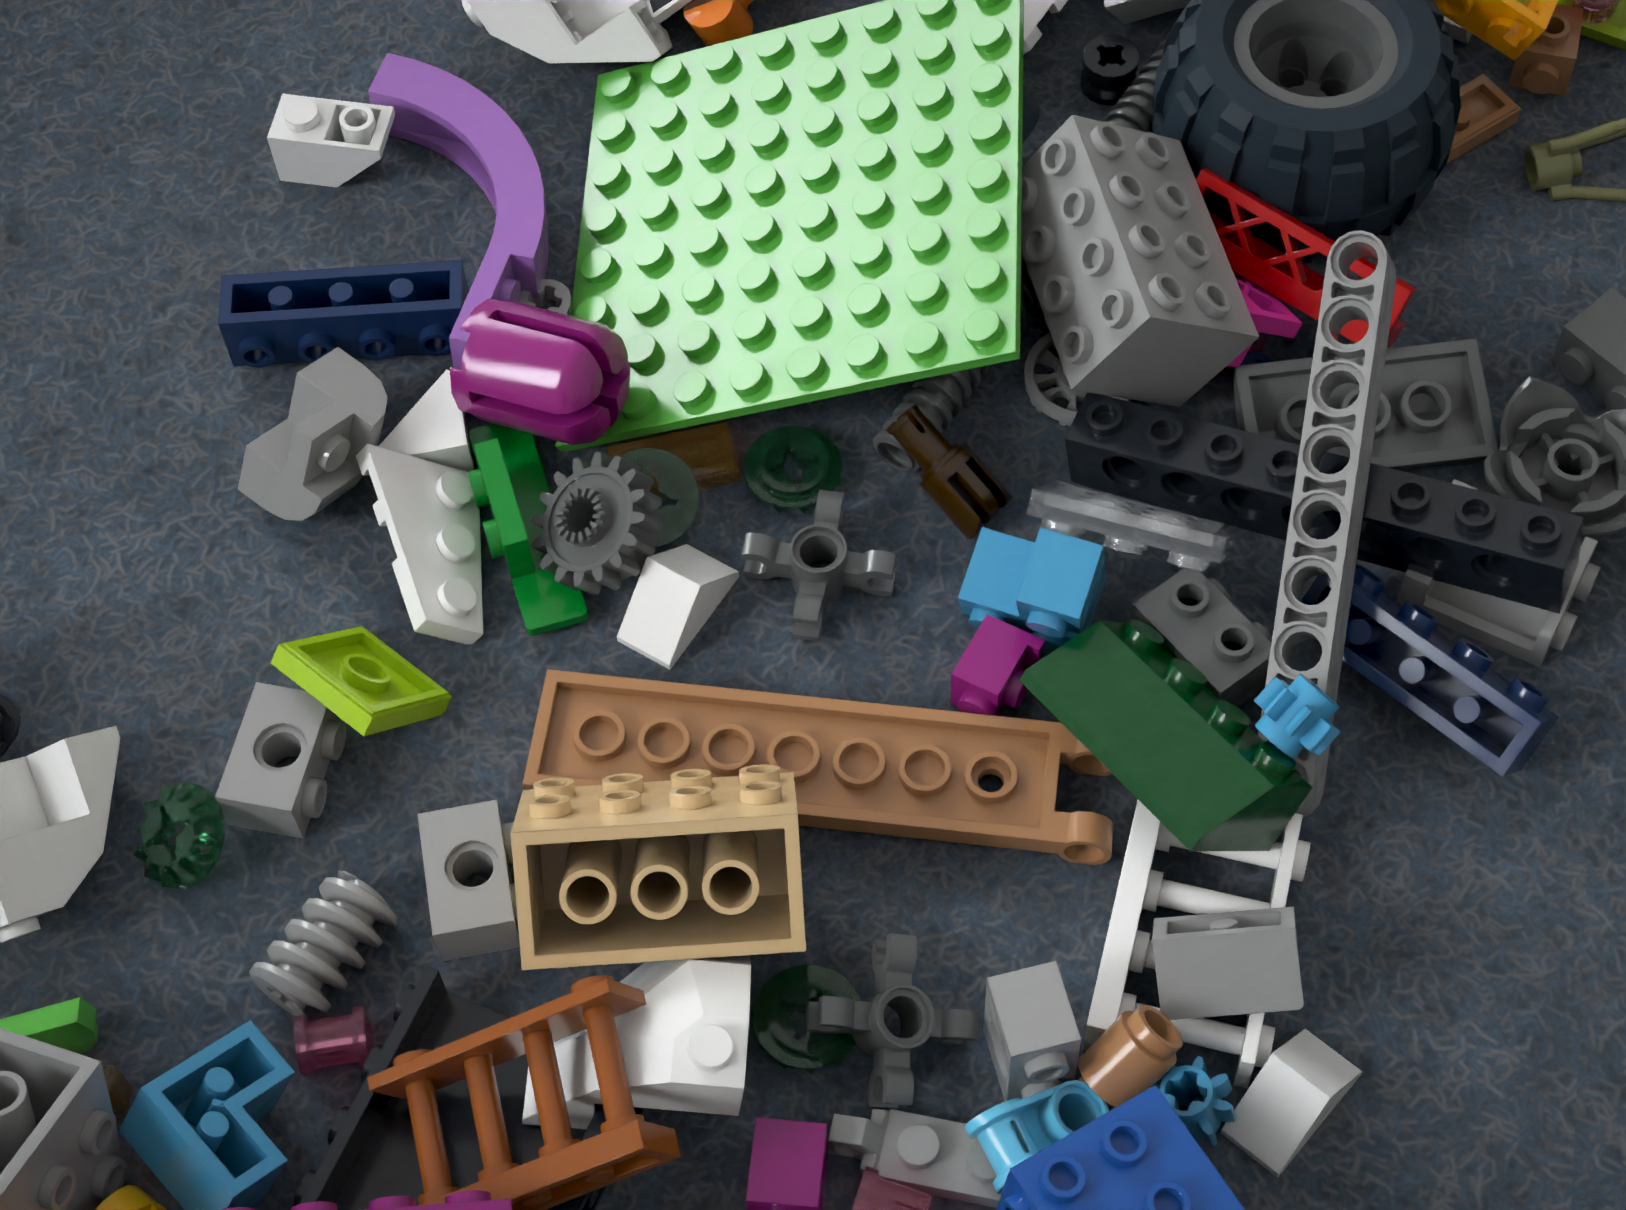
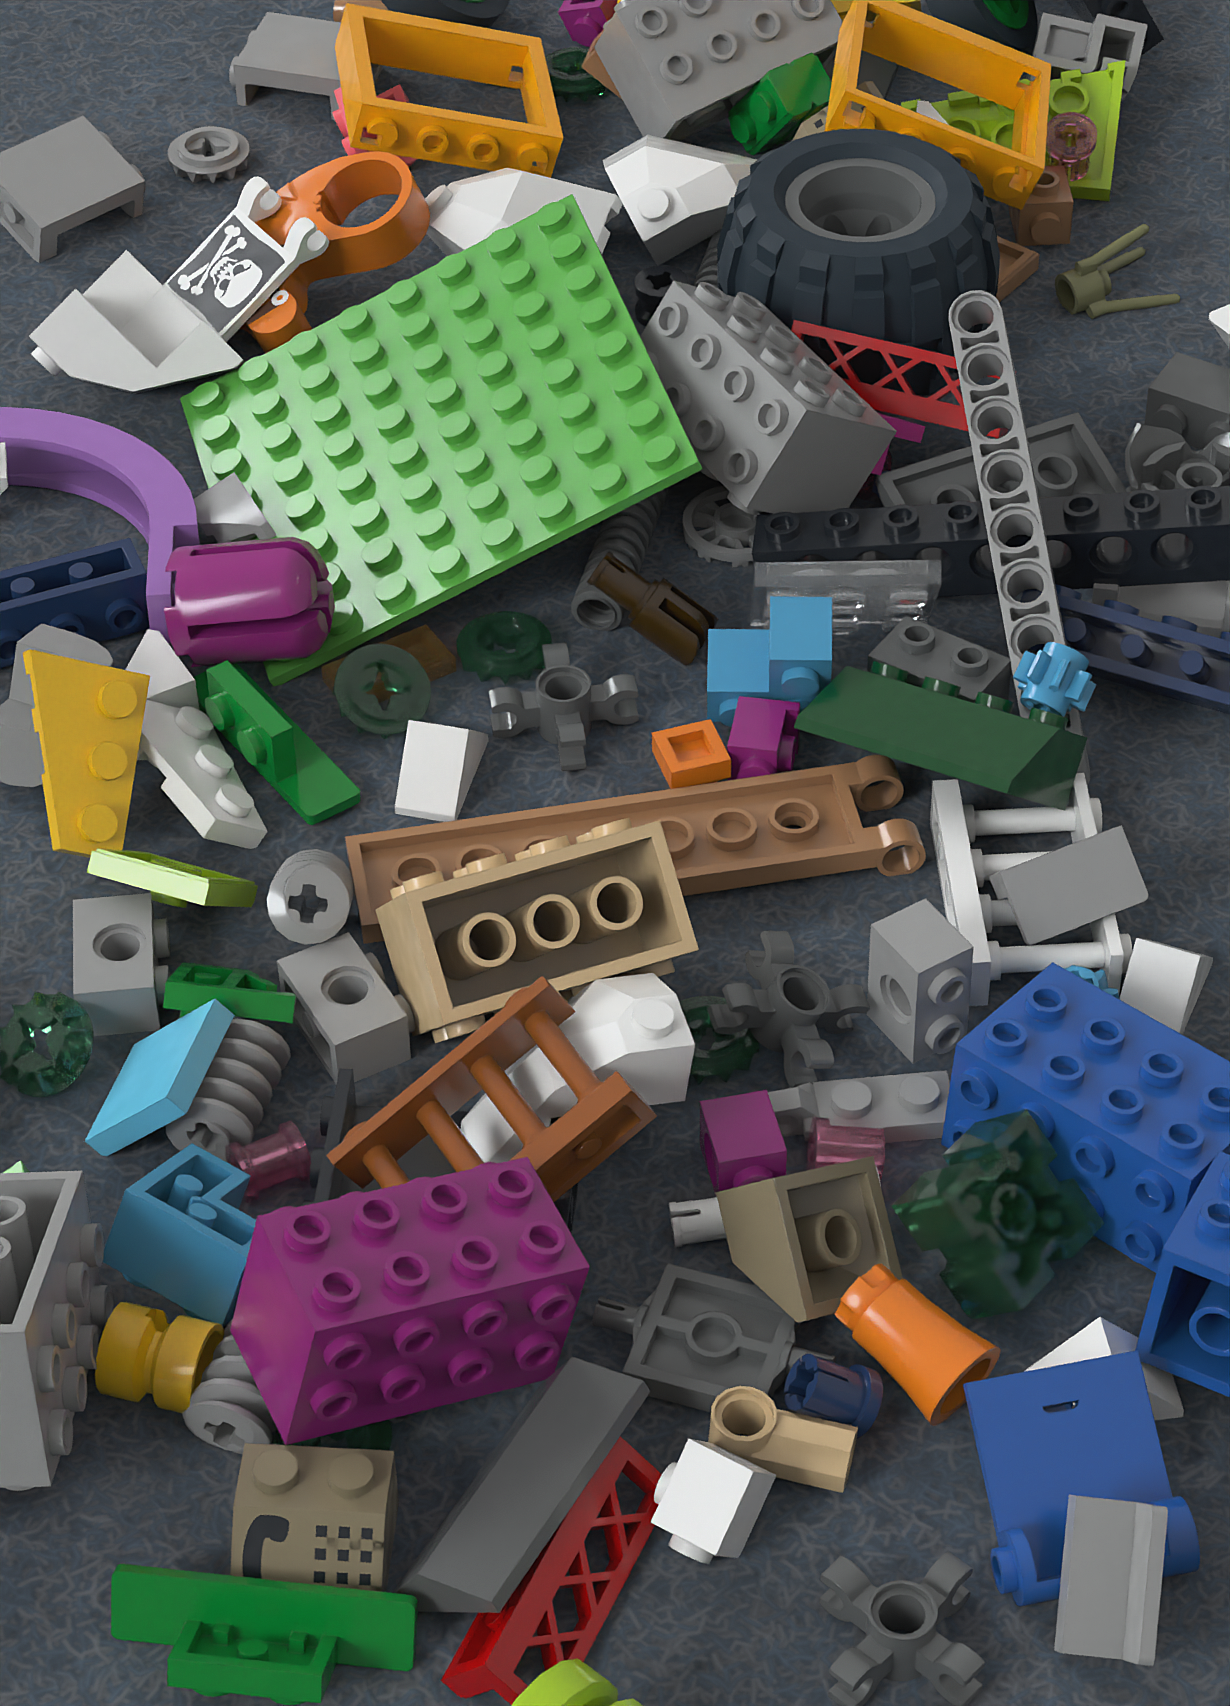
camera: 20 degrees left, 15 degrees down
dark grey gear [532,452,663,595] -> none
medium azure piece [964,1080,1109,1194] -> none
medium nougat brick [1078,1004,1183,1109] -> none
none -> yellow wing [23,649,150,858]
none -> medium azure tile [85,999,234,1156]
none -> green wing [163,962,296,1023]
none -> light grey slope [193,472,276,543]
none -> light grey piece [267,849,354,945]
none -> orange tile [652,719,731,789]

